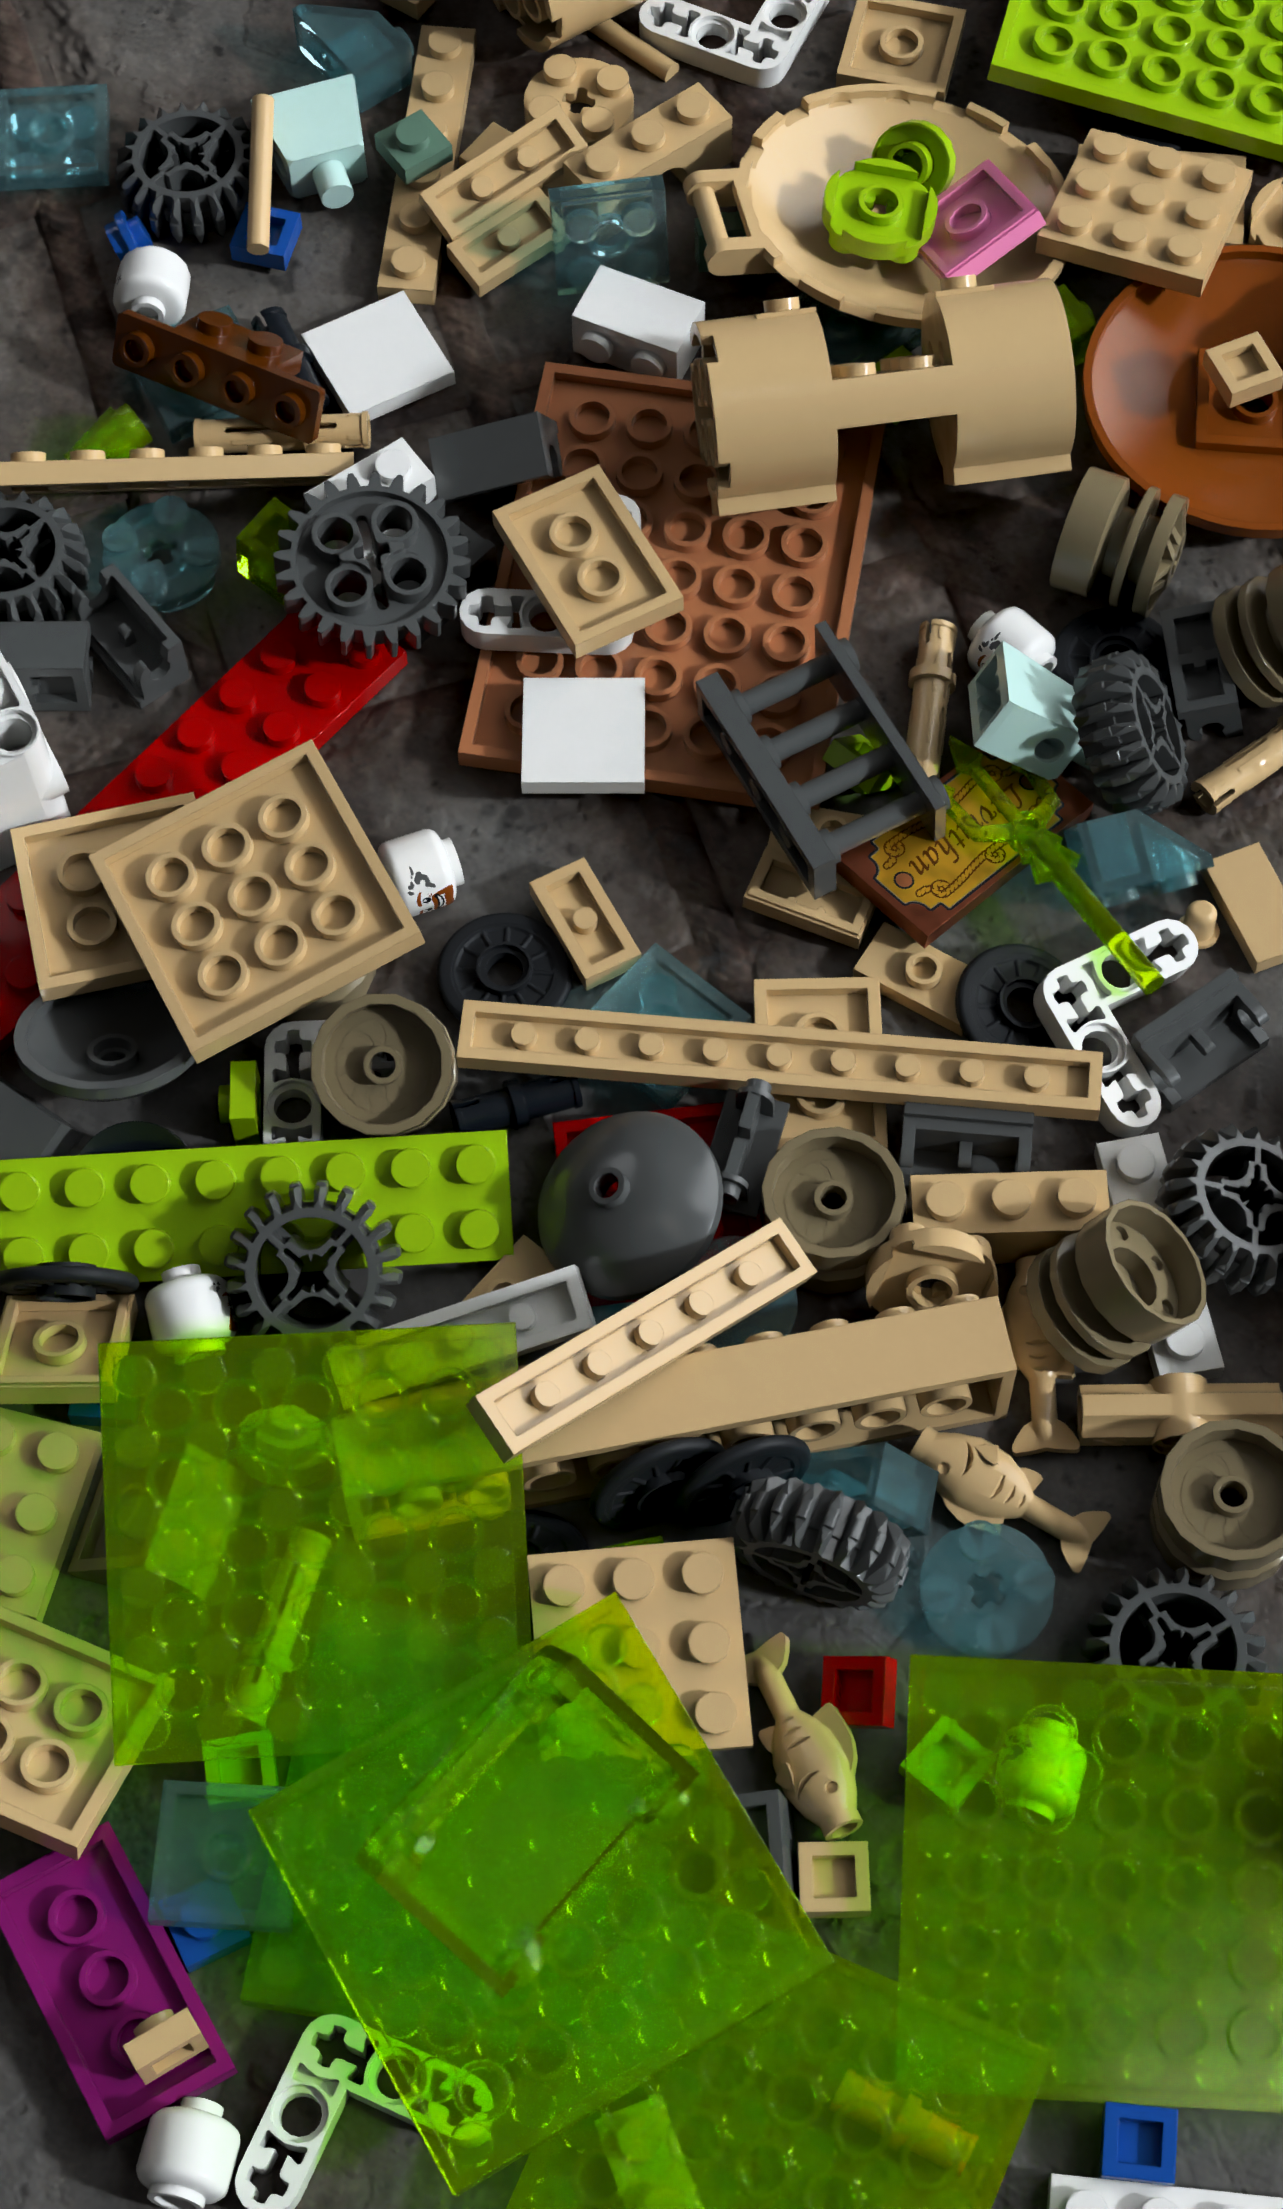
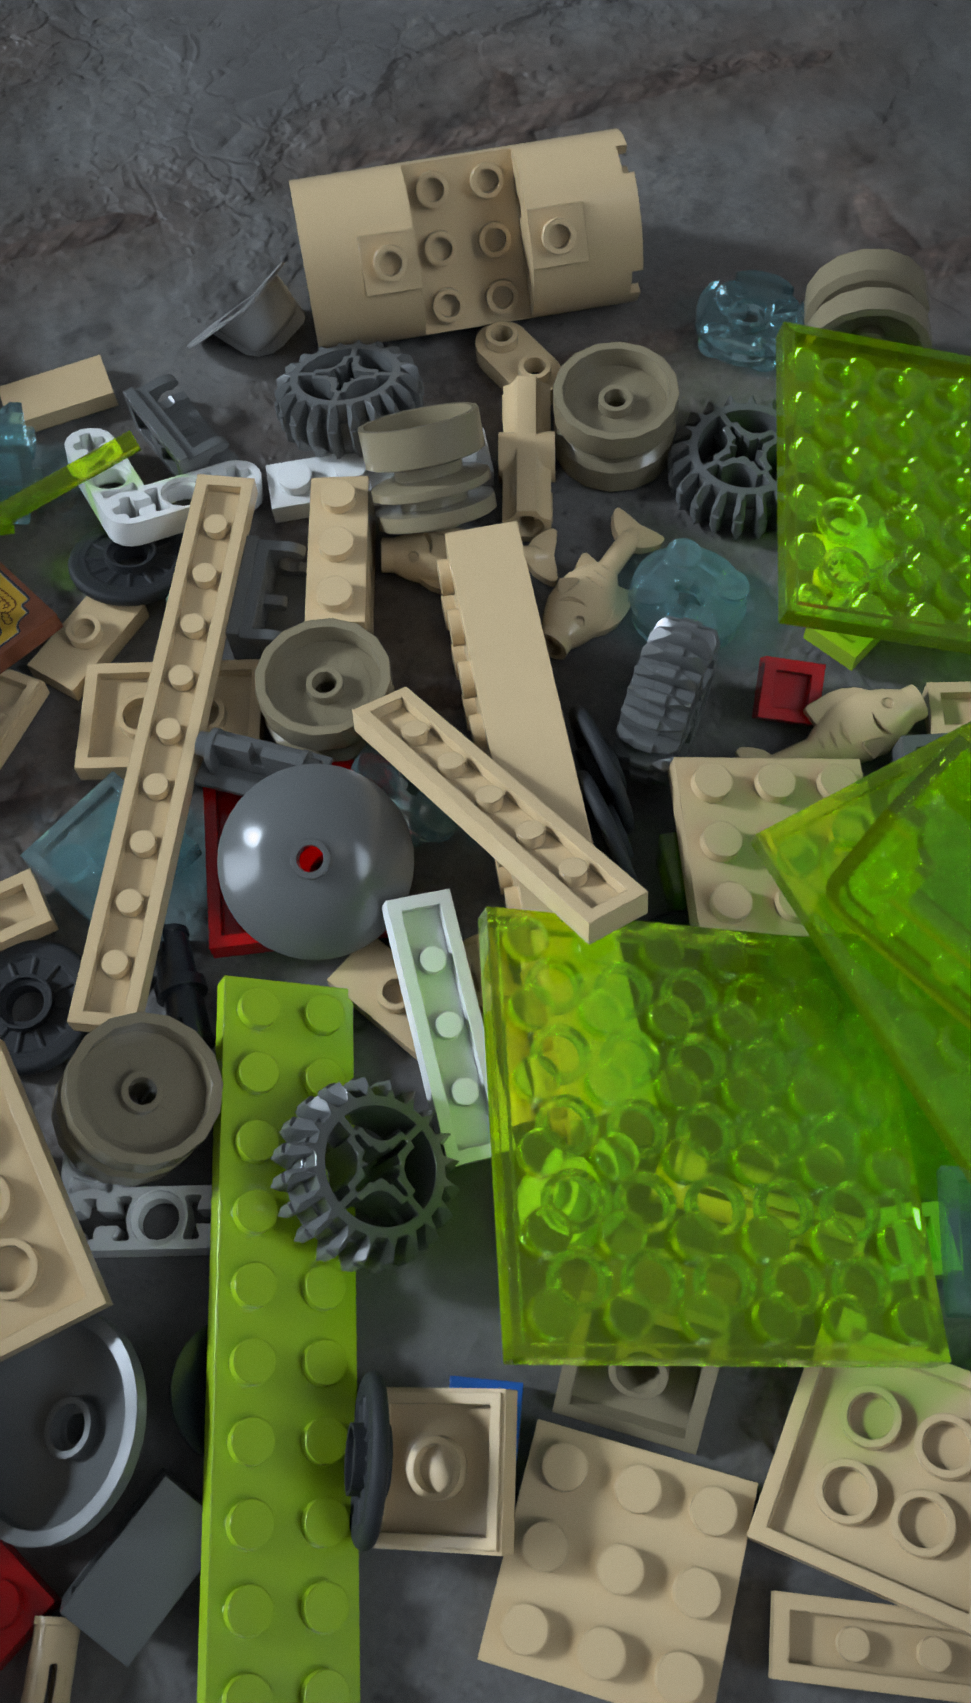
camera: 85 degrees left, 0 degrees up
white head [145,1264,238,1365] -> none
lime plate [218,1060,263,1145] -> none
clear light blue slope [801,1442,939,1538] -> none
tan plate [865,1222,998,1312] -> none
tan piece [1179,900,1220,949] -> none

